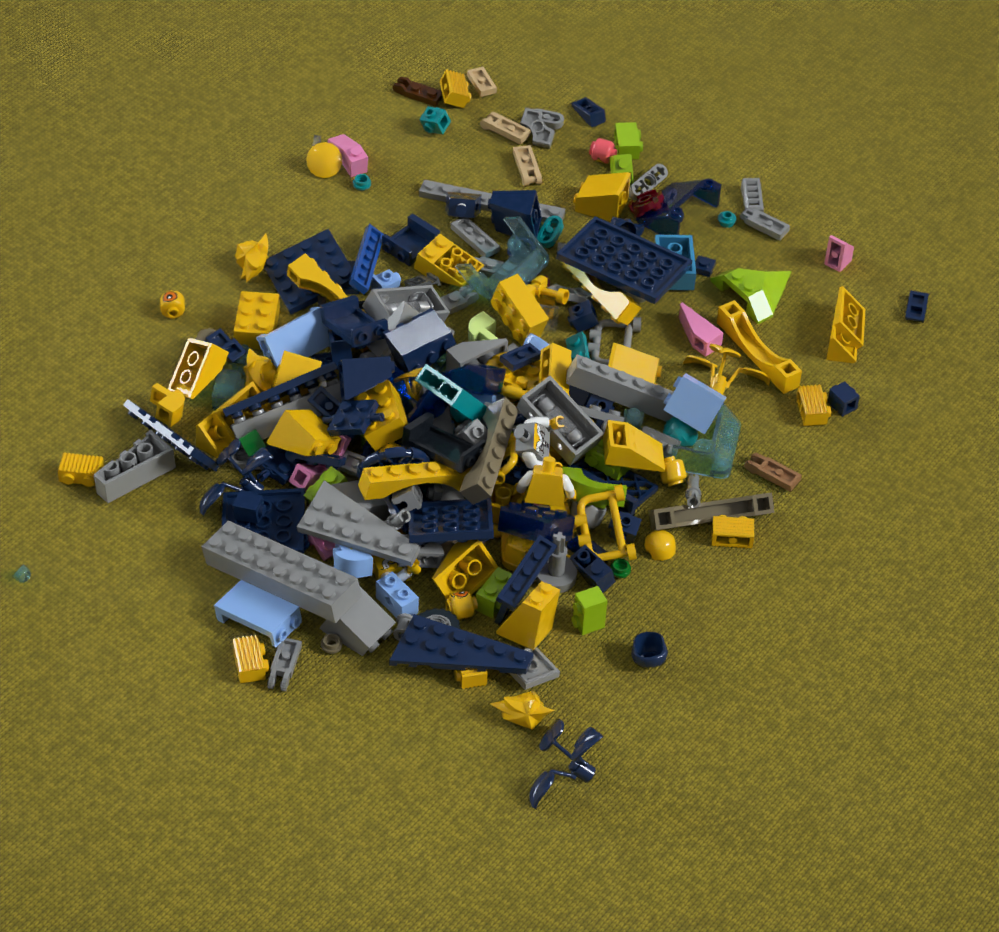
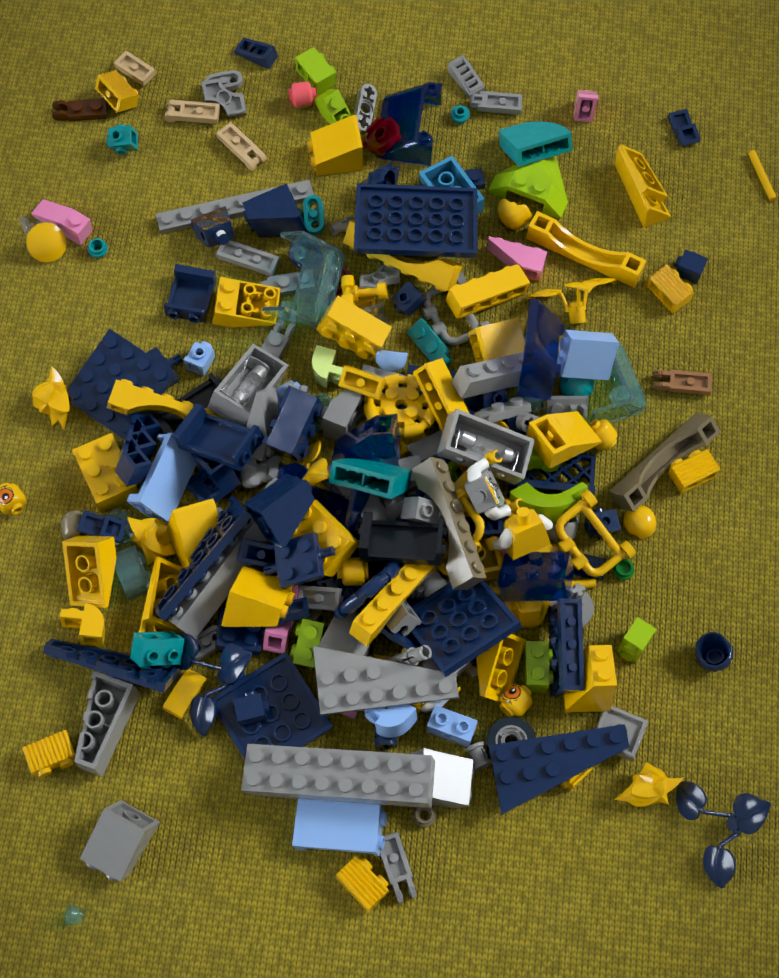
camera: 30 degrees left, 20 degrees up
green tile [239,429,267,457] -> none
blue plate [349,224,384,294] -> none
dark grey plate [404,272,441,287] -> none
dark blue plate [500,343,541,372] -> none
dark blue slope [570,545,616,593] -> none
light grey pin [685,473,701,508] -> none
none -> light grey slope [80,800,160,882]
none -> dark blue brick [115,411,162,486]
none -> teal brick [130,631,185,669]
none -> yellow slope [162,669,207,720]
none -> yellow slope [338,365,386,400]
none -> yellow brick [445,264,530,319]
none -> yellow hair [497,199,532,230]
none -> teal brick [498,122,572,167]
none -> clear blue windscreen [517,298,564,400]
none -> yellow bar [748,150,777,202]

